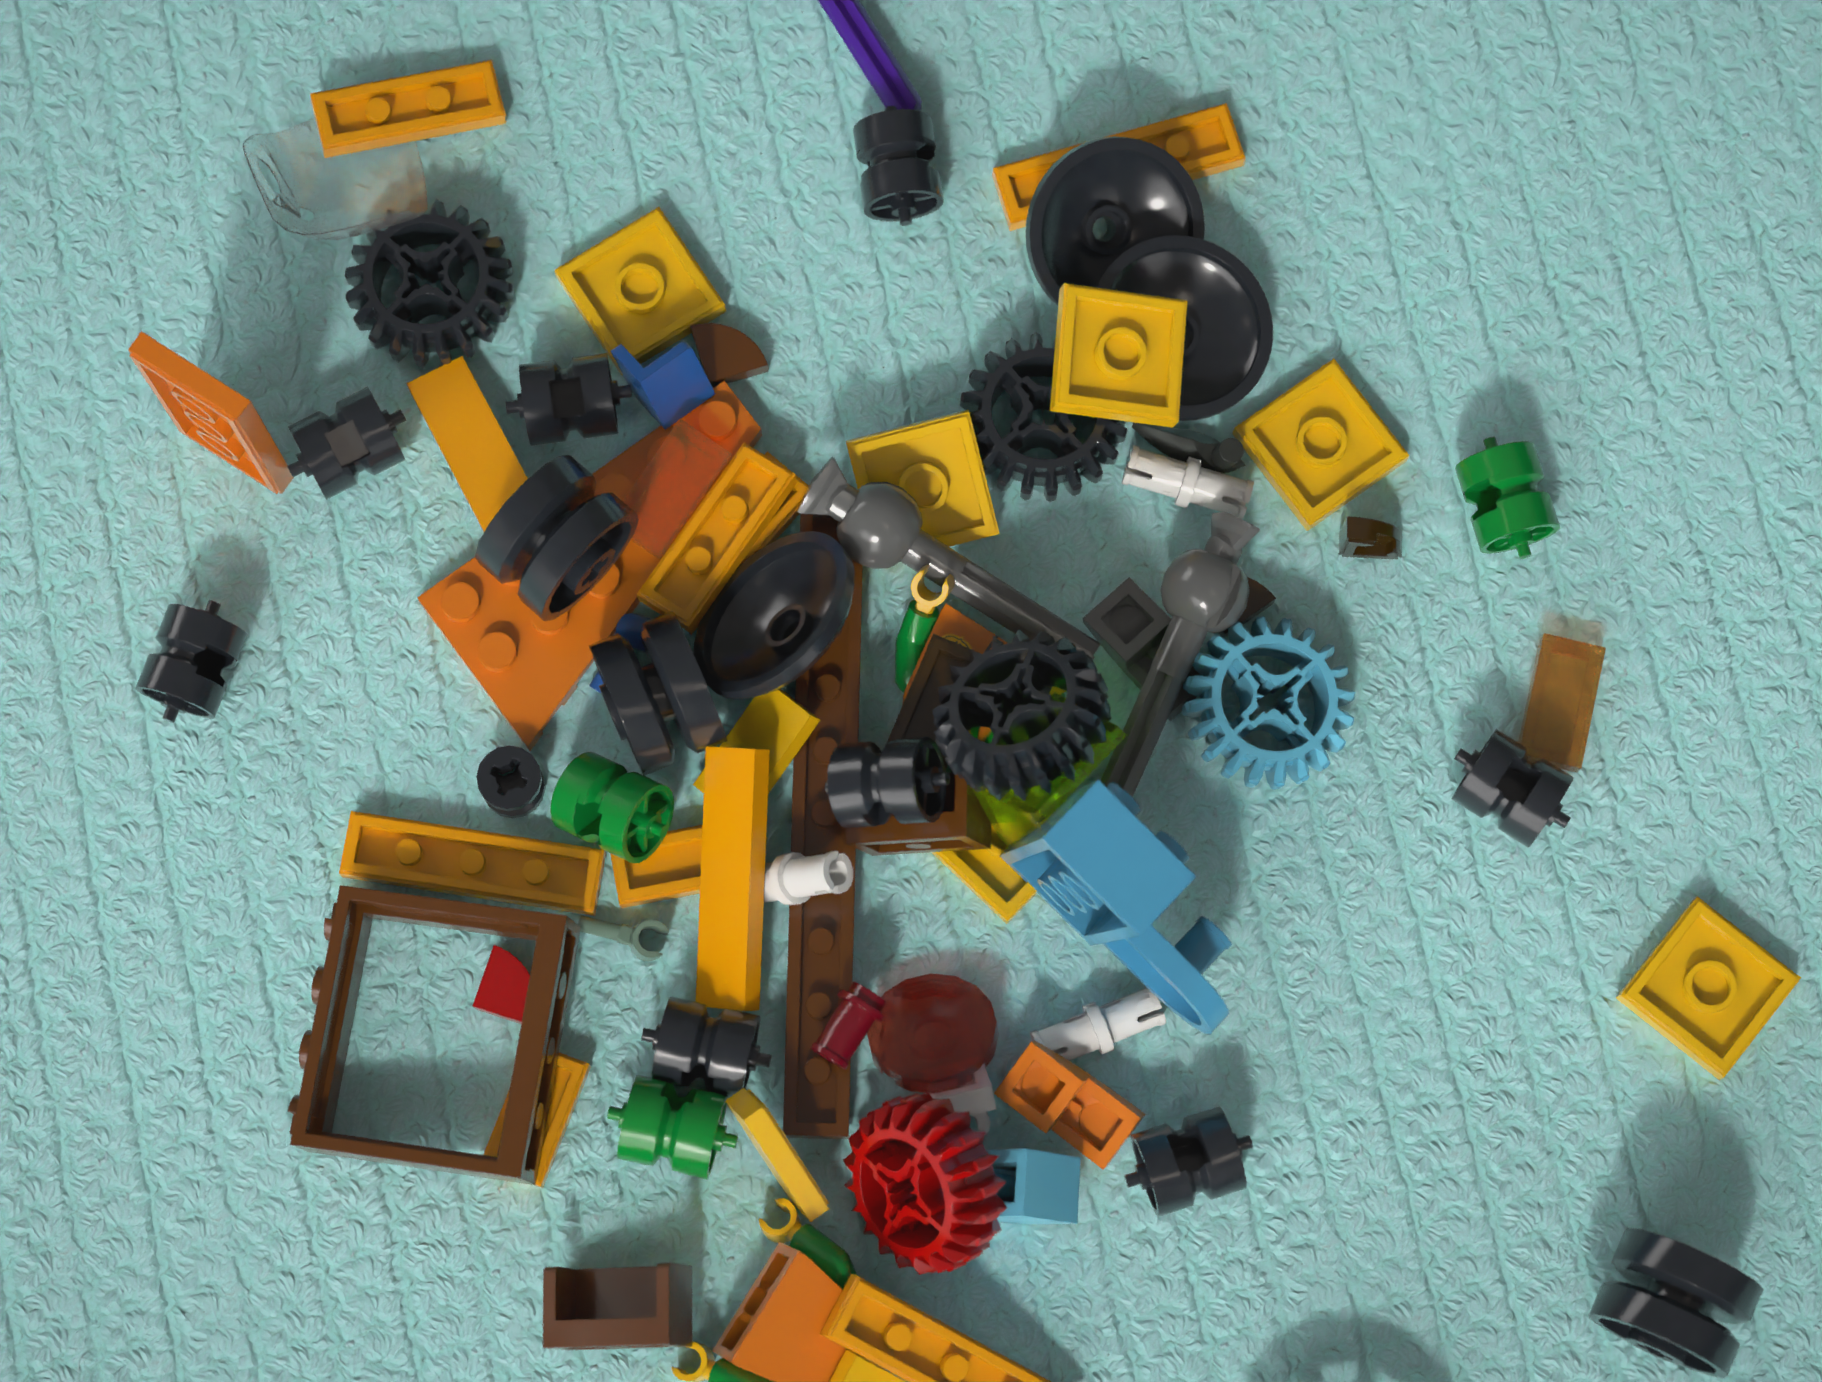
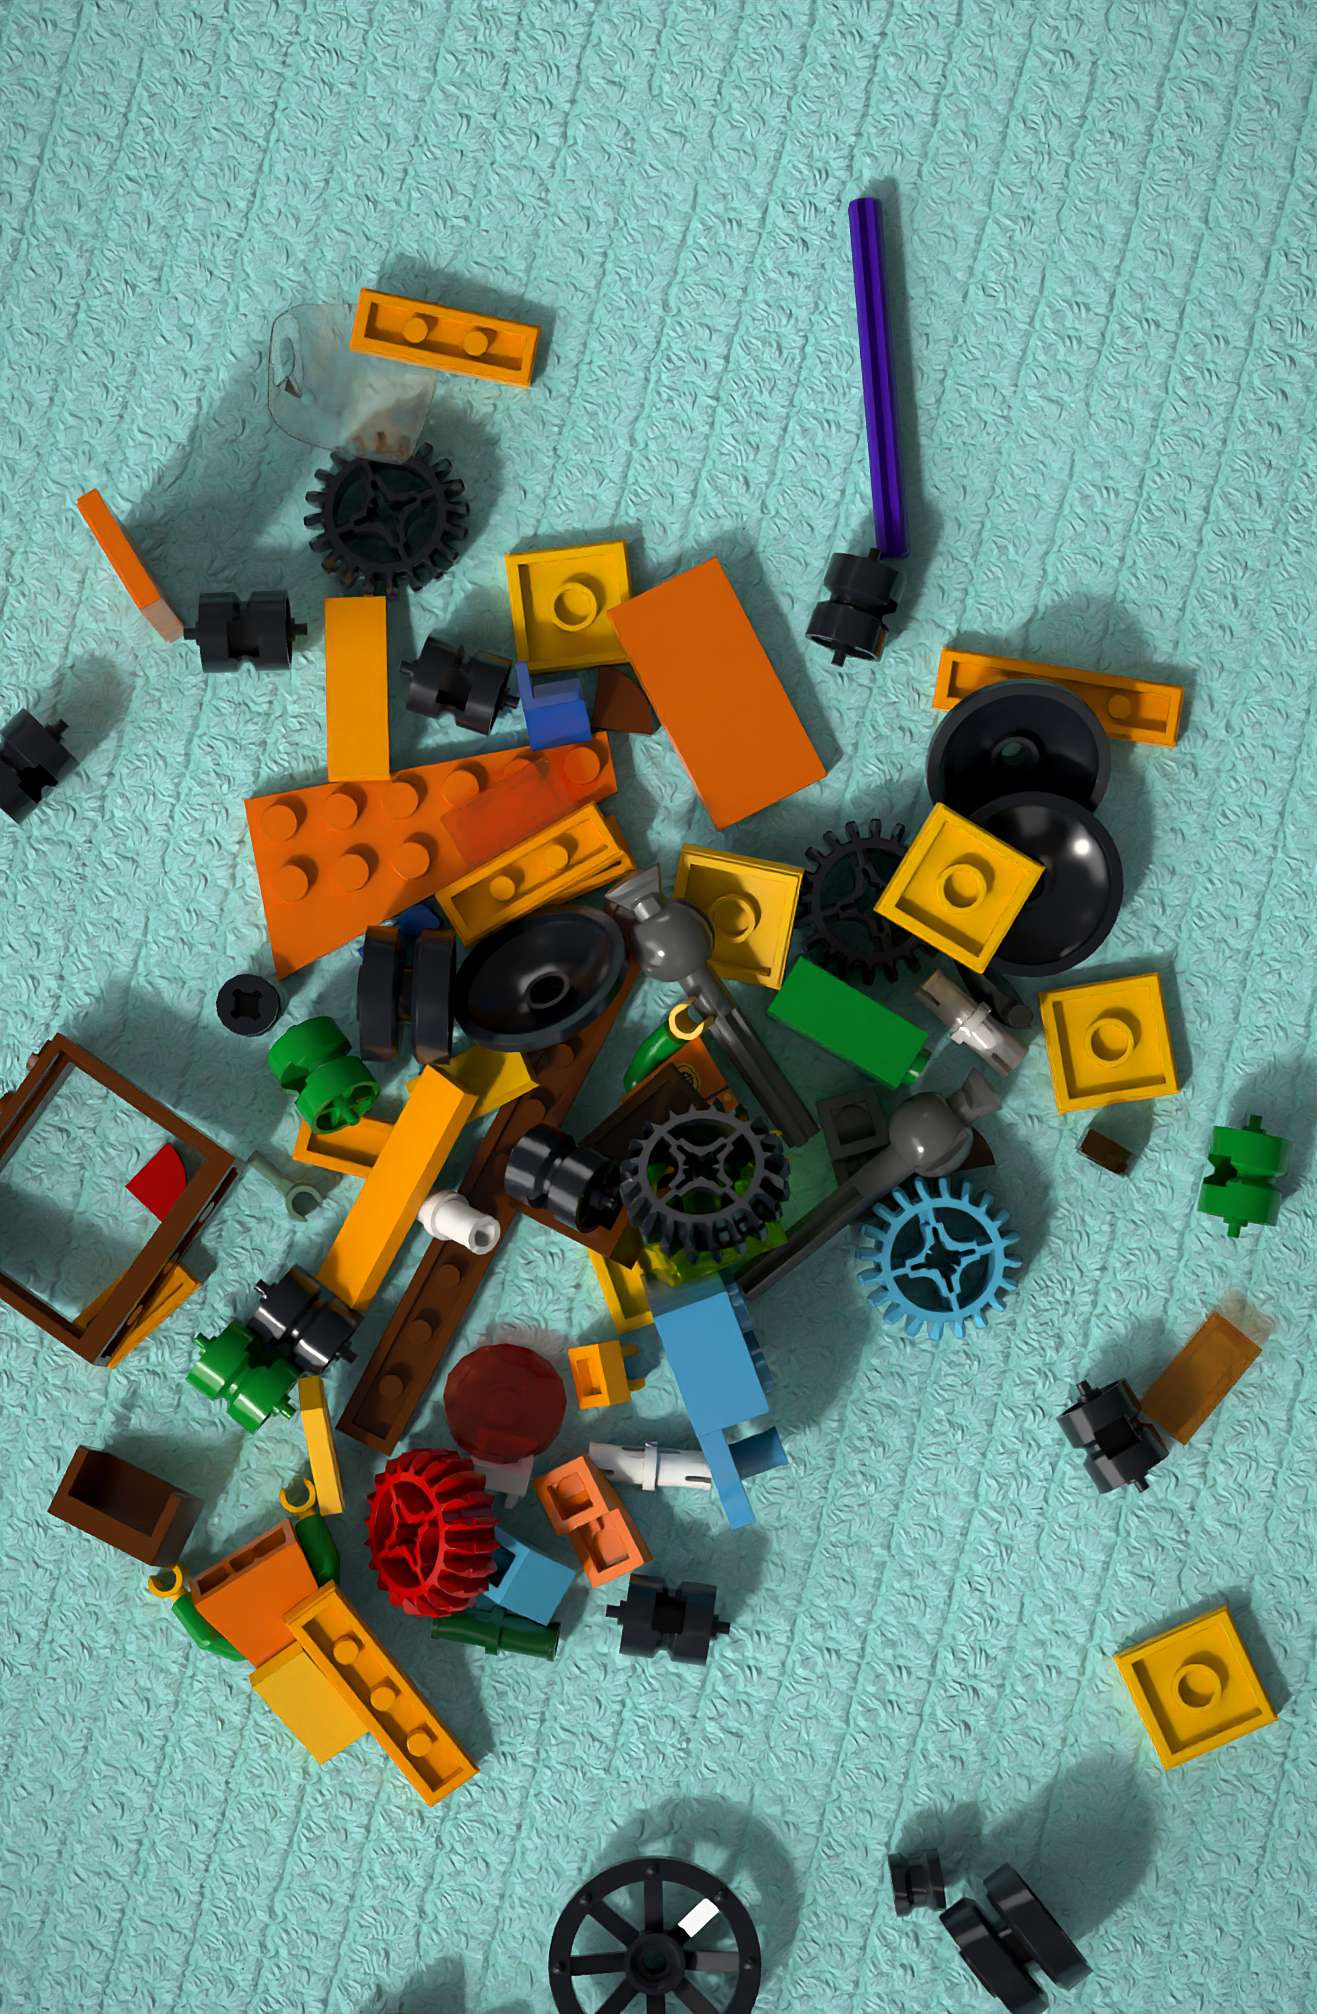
camera: 30 degrees right, 10 degrees up
light orange tile [339,811,606,916] -> none
black wheel [475,455,639,621] -> none
dark red pin [810,981,887,1070] -> none
none -> dark green pin [431,1605,561,1662]
none -> light orange tile [567,1339,646,1410]
none -> orange tile [605,557,828,832]
none -> green brick [765,956,932,1092]
none -> black wheel [887,1847,946,1917]

